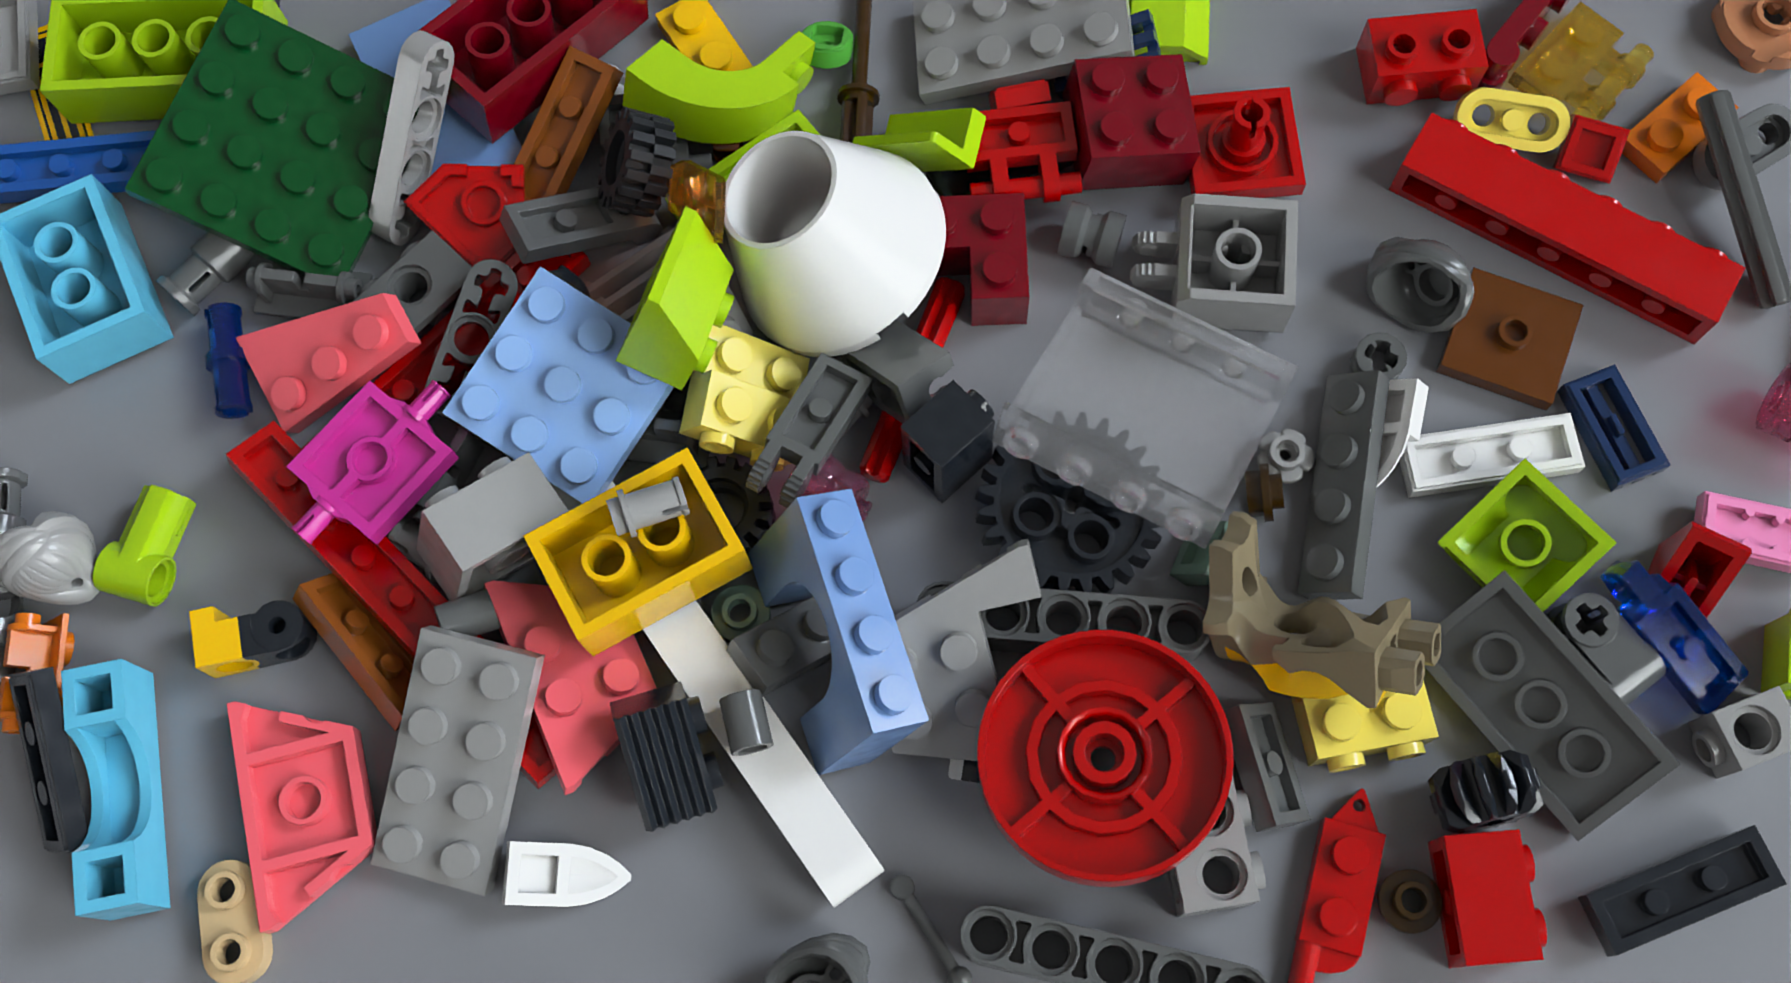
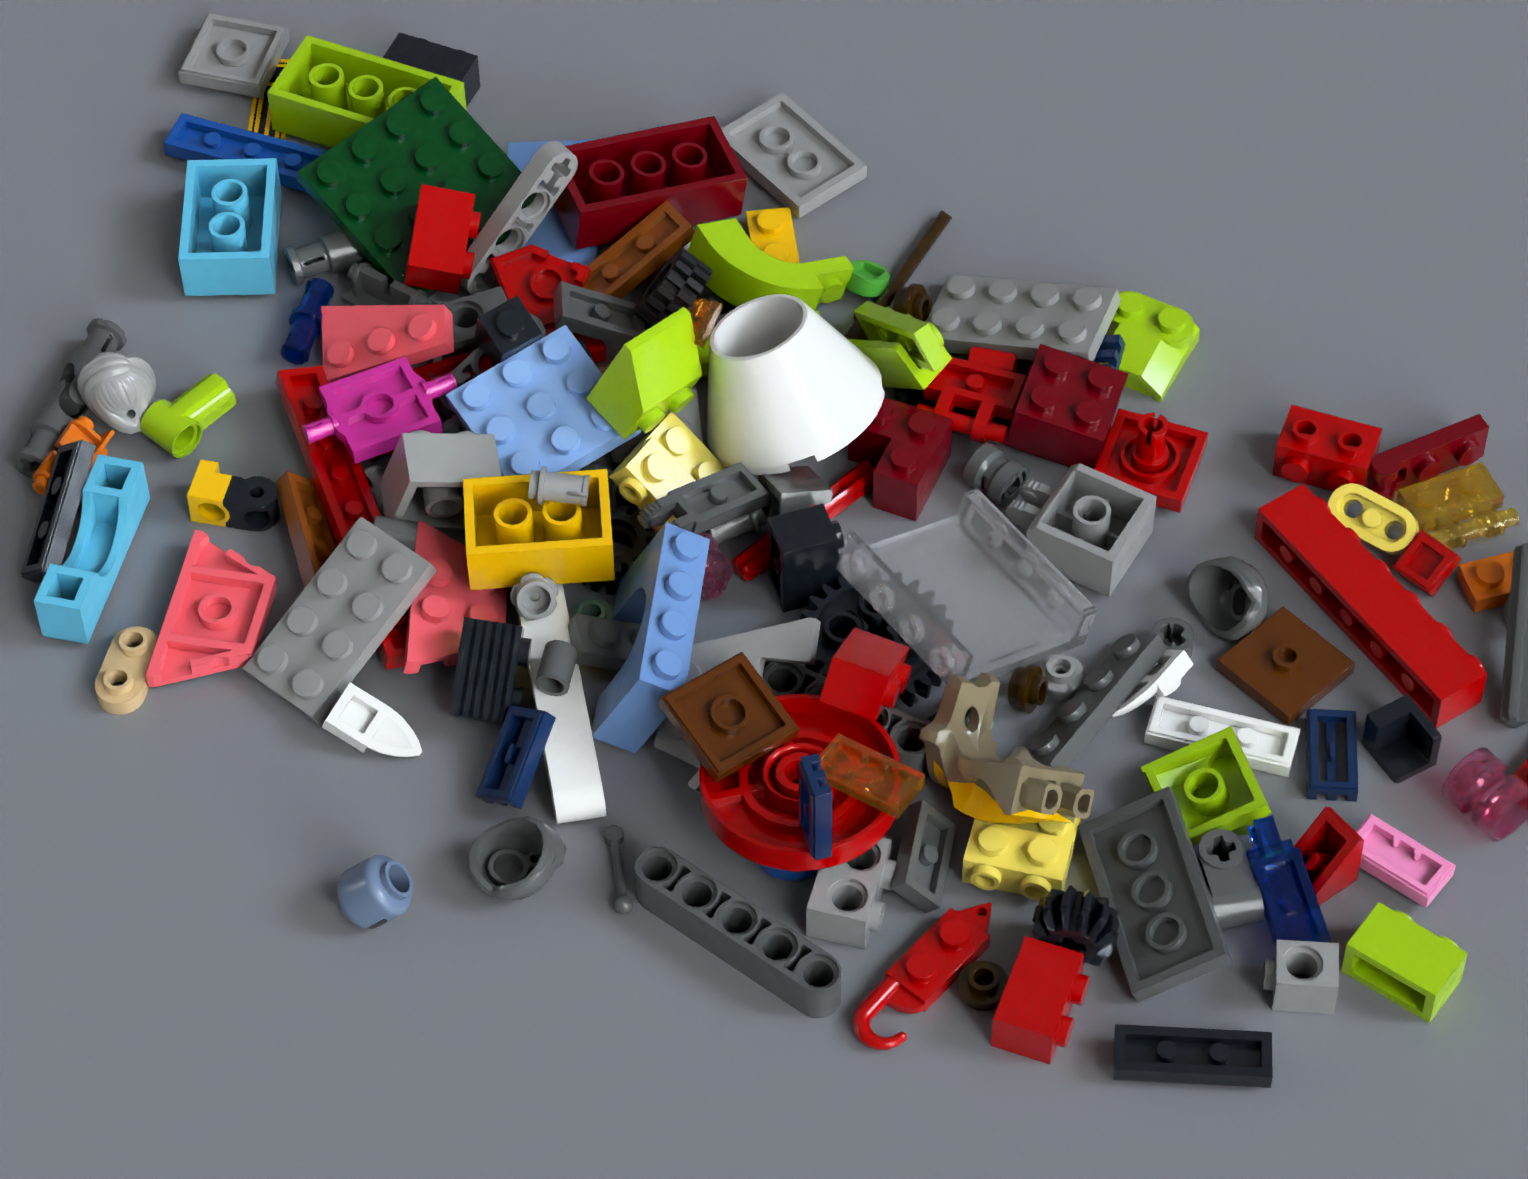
camera: 20 degrees right, 20 degrees down
none -> red brick [404,184,481,294]
none -> black brick [475,295,542,366]
none -> dark blue tile [475,705,556,809]
none -> light grey plate [510,573,558,620]
none -> reddish brown plate [658,652,800,783]
none -> dark blue tile [799,753,833,860]
none -> red brick [819,627,912,722]
none -> clear orange plate [819,733,925,819]
none -> lime plate [853,301,949,372]
none -> dark brown plate [893,283,932,321]
none -> black panel [1361,694,1442,783]

